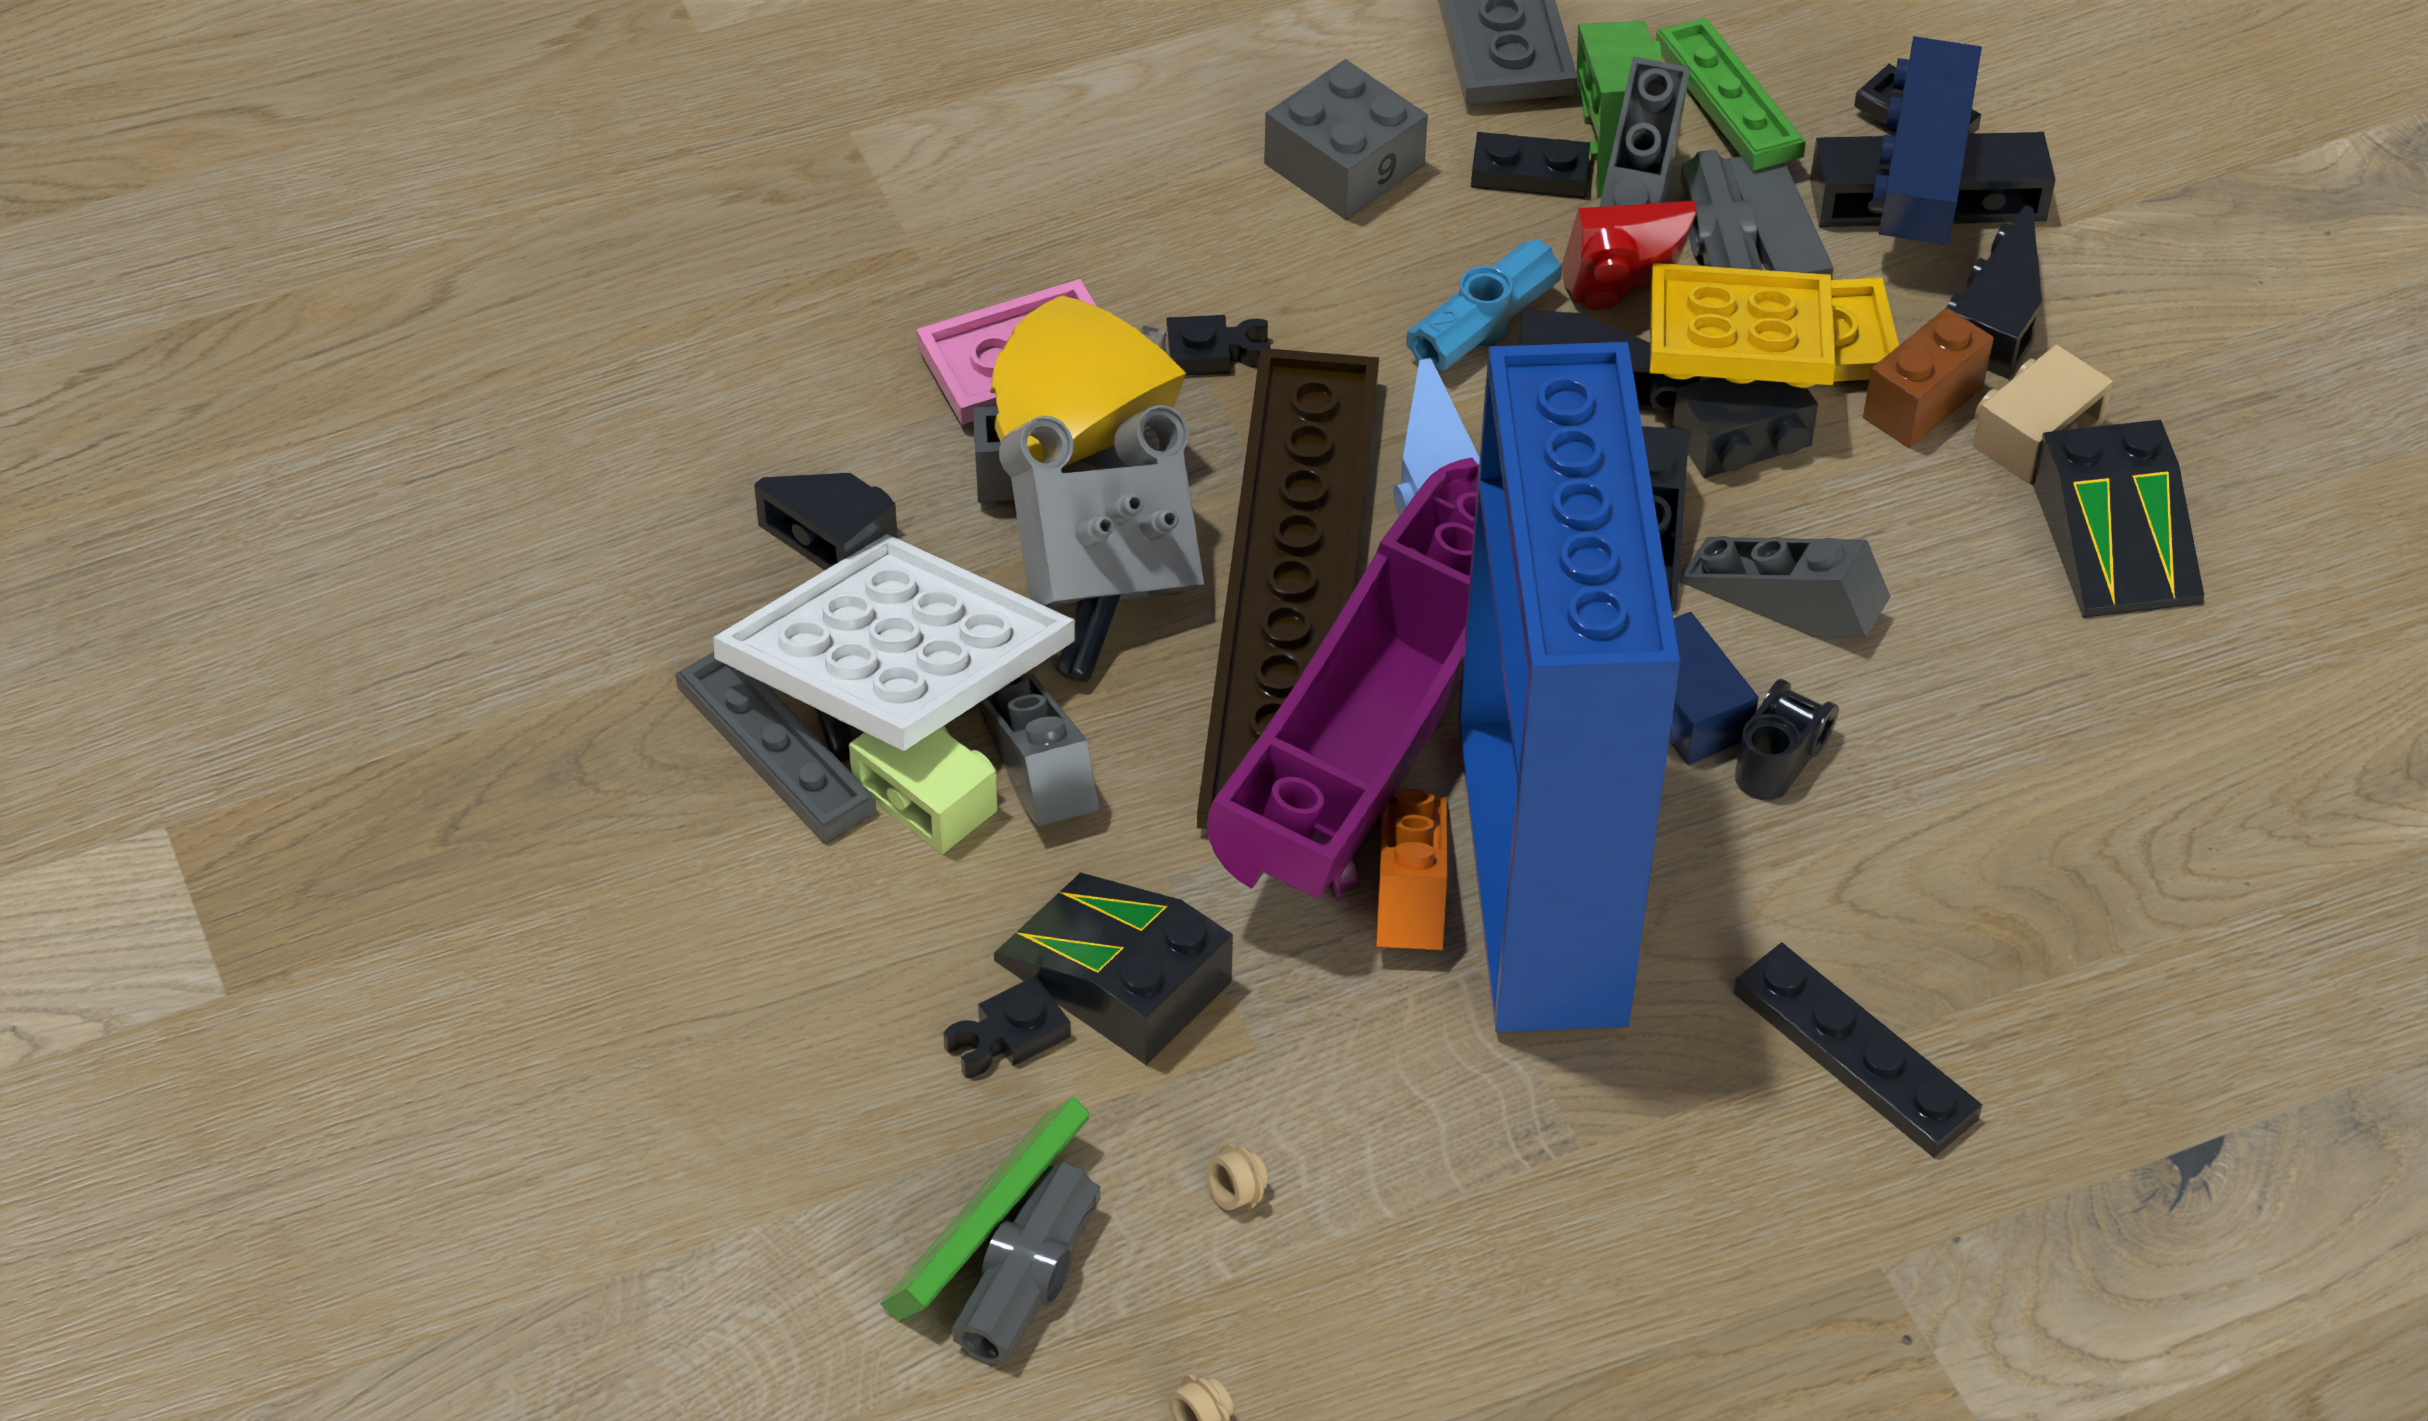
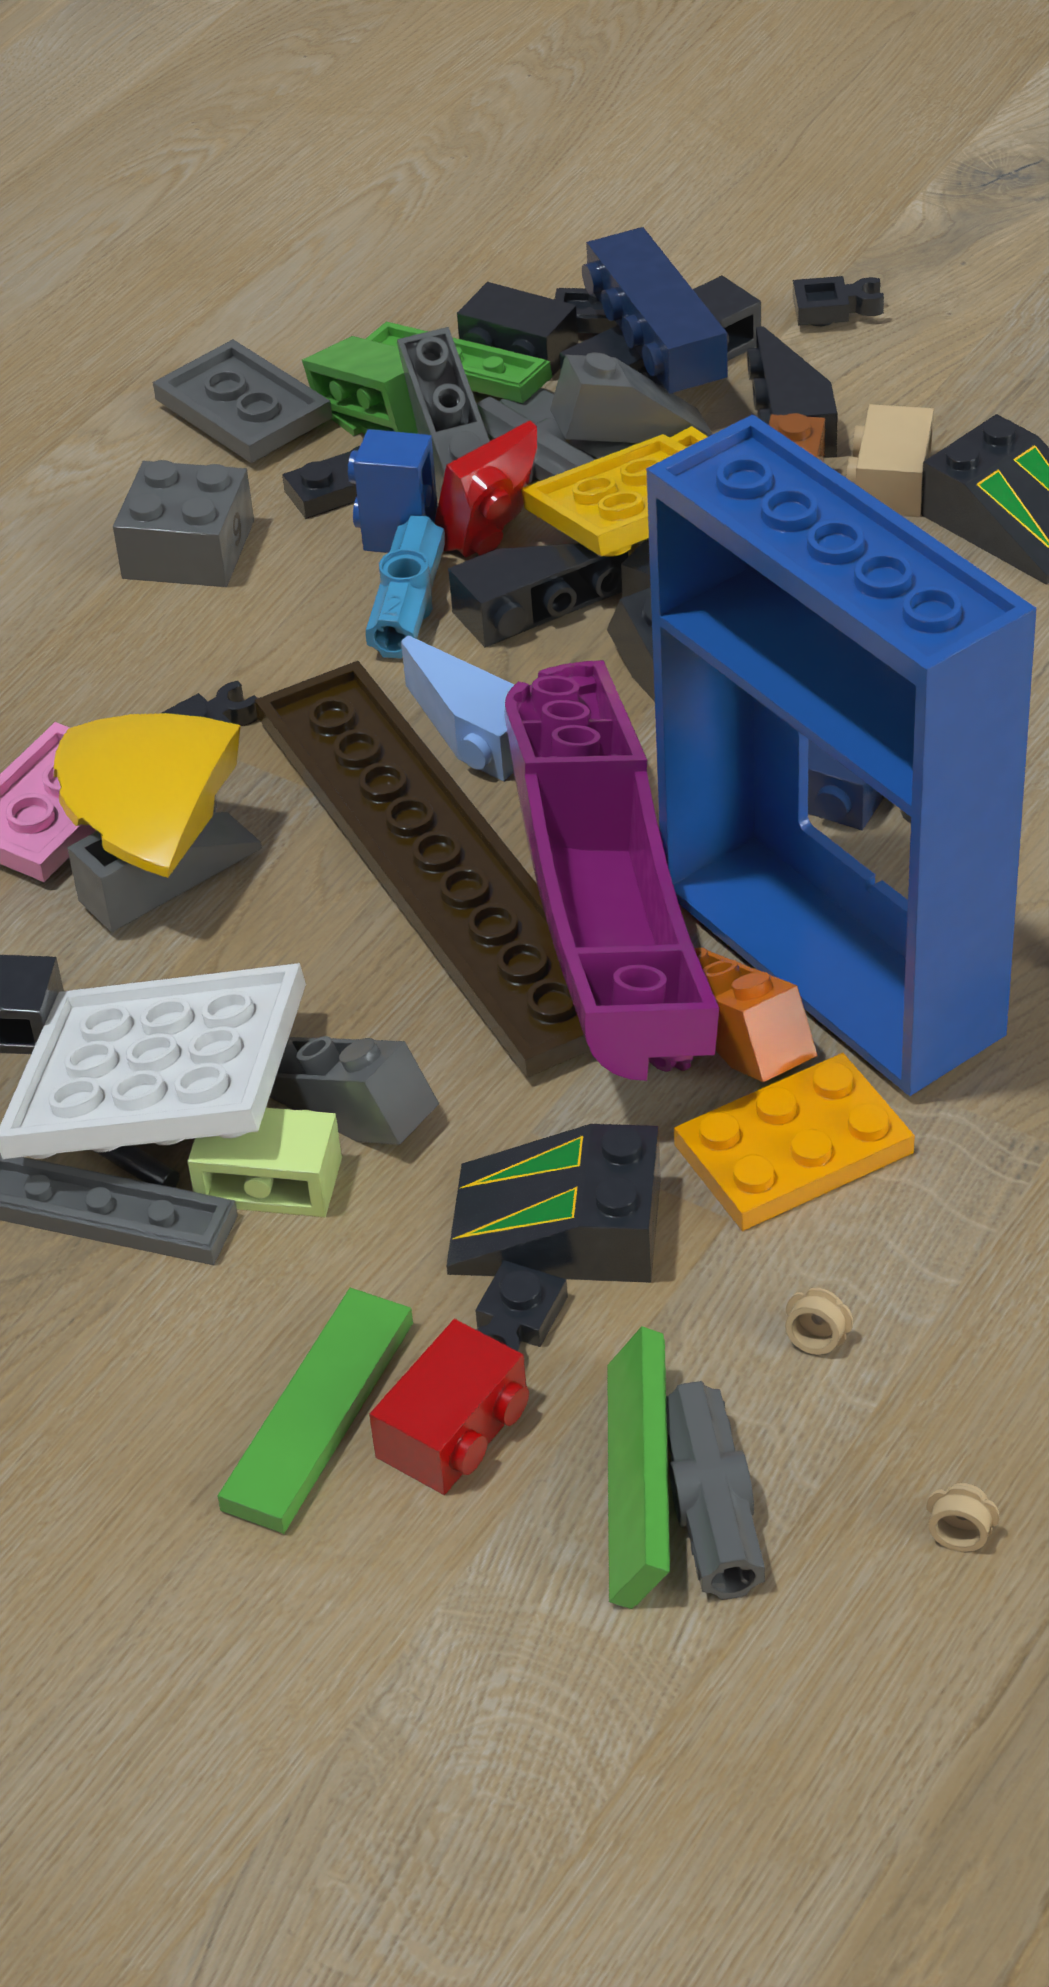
camera: 30 degrees left, 5 degrees down
light grey piece [999,405,1204,683] -> none
none -> bright green tile [217,1287,413,1534]
none -> blue brick [348,429,438,553]
none -> red brick [369,1318,529,1496]
none -> black brick [457,282,578,377]
none -> dark grey slope [550,352,713,443]
none -> light orange plate [674,1053,915,1231]
none -> black plate [793,276,884,327]

